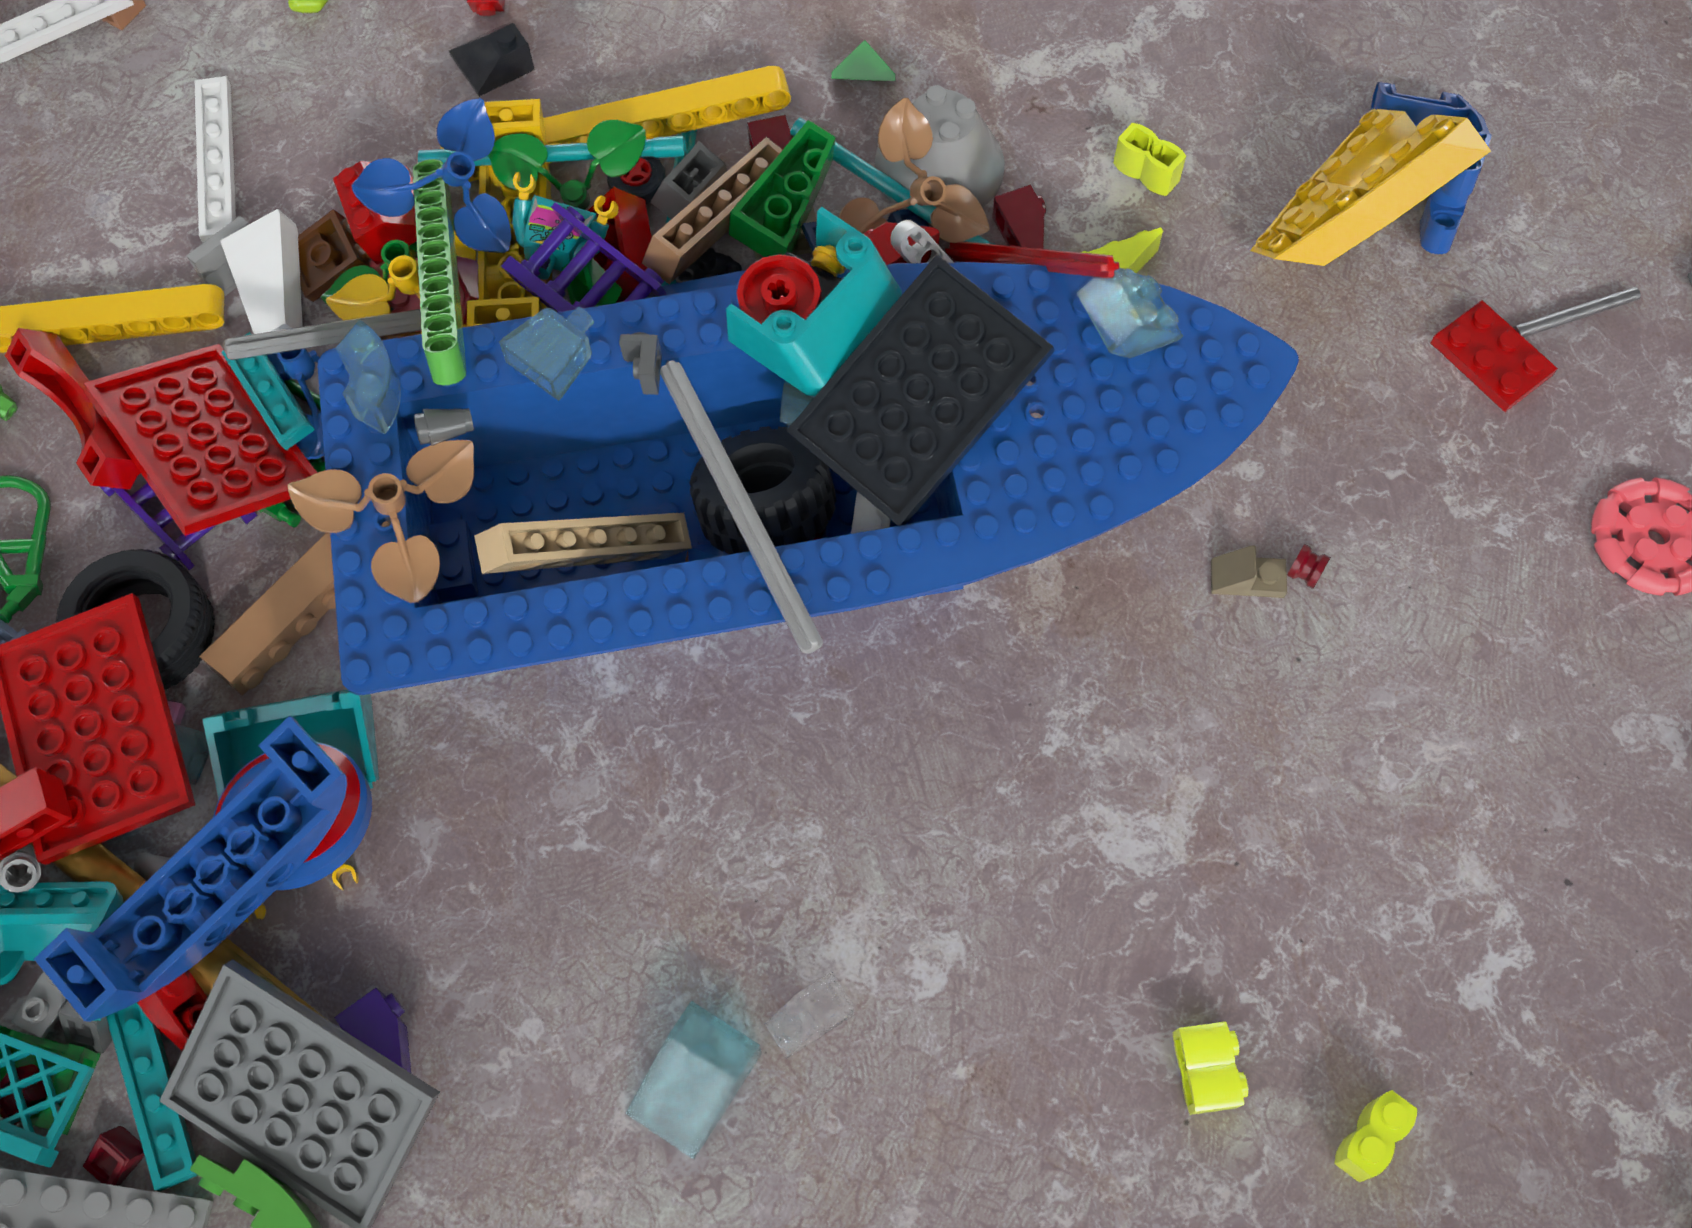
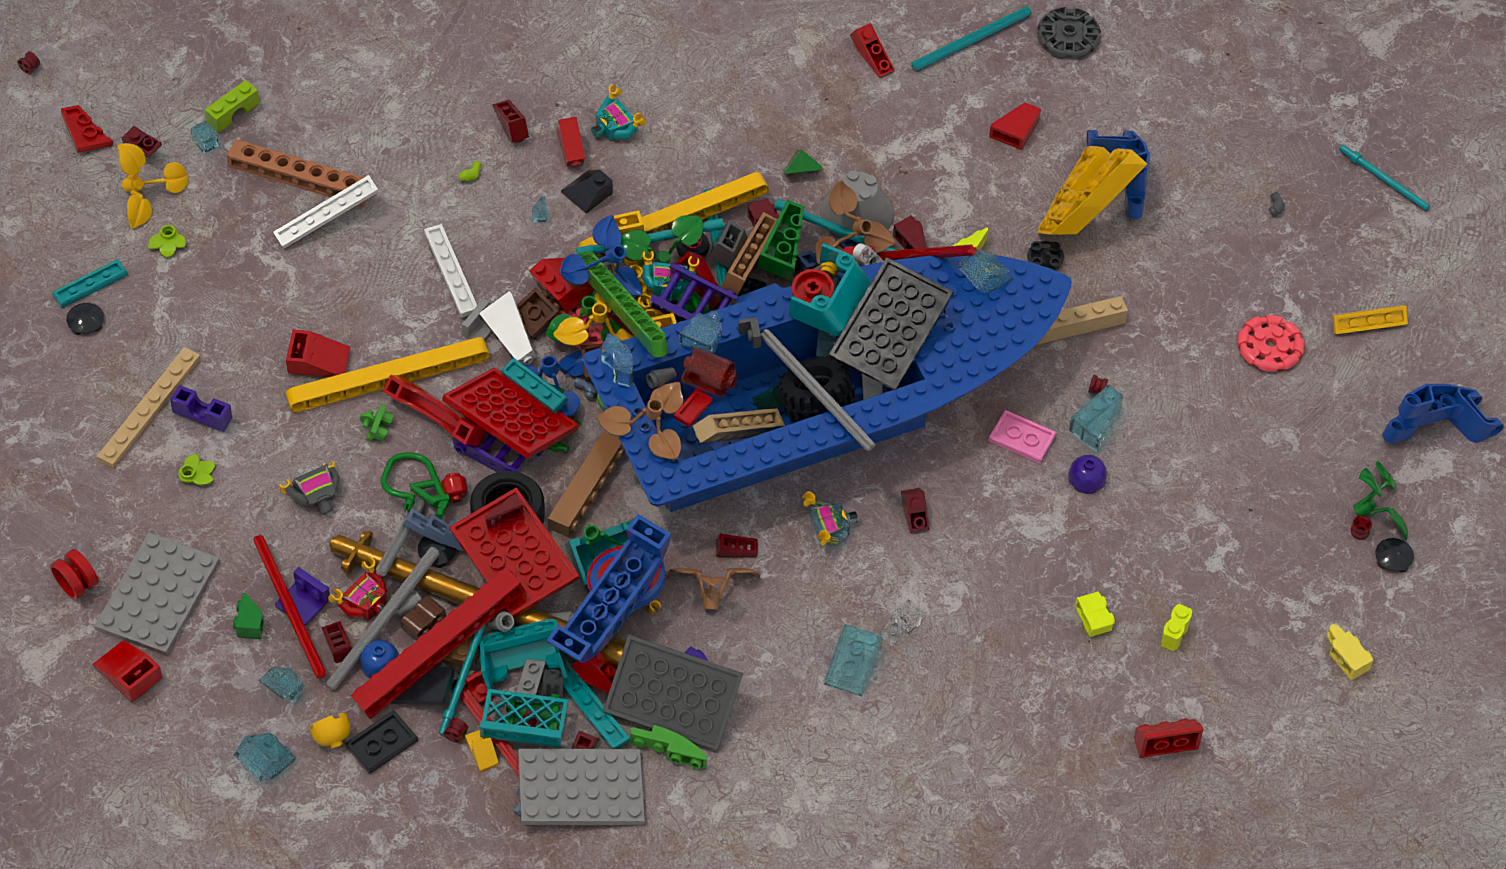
camera: 15 degrees left, 10 degrees down
light grey axle [224,309,422,360] -> none
neon yellow brick [1113,123,1186,196] -> none
dark tan slope [1211,546,1287,598] -> none
red plate [1430,300,1558,412] -> none
flat silver bar [1513,287,1641,337] -> none
none -> red head [441,473,468,503]
none -> dark red slope [484,493,524,528]
none -> clear light blue slope [532,196,547,222]
none -> green plant [584,524,623,559]
none -> medium nougat plant [667,568,760,609]
none -> red tile [674,389,713,428]
none -> clear red cylinder [681,347,738,398]
none -> dark red slope [716,533,758,557]
none -> clear green panel [752,385,782,410]
none -> torso [802,491,858,547]
none -> dark red slope [901,488,929,533]
none -> bright pink tile [988,410,1057,464]
none -> red slope [989,102,1041,150]
none -> black dish [1027,241,1064,270]
none -> tan brick [1036,296,1128,345]
none -> dark purple cylinder [1068,455,1107,494]
none -> clear light blue wedge [1069,385,1123,453]

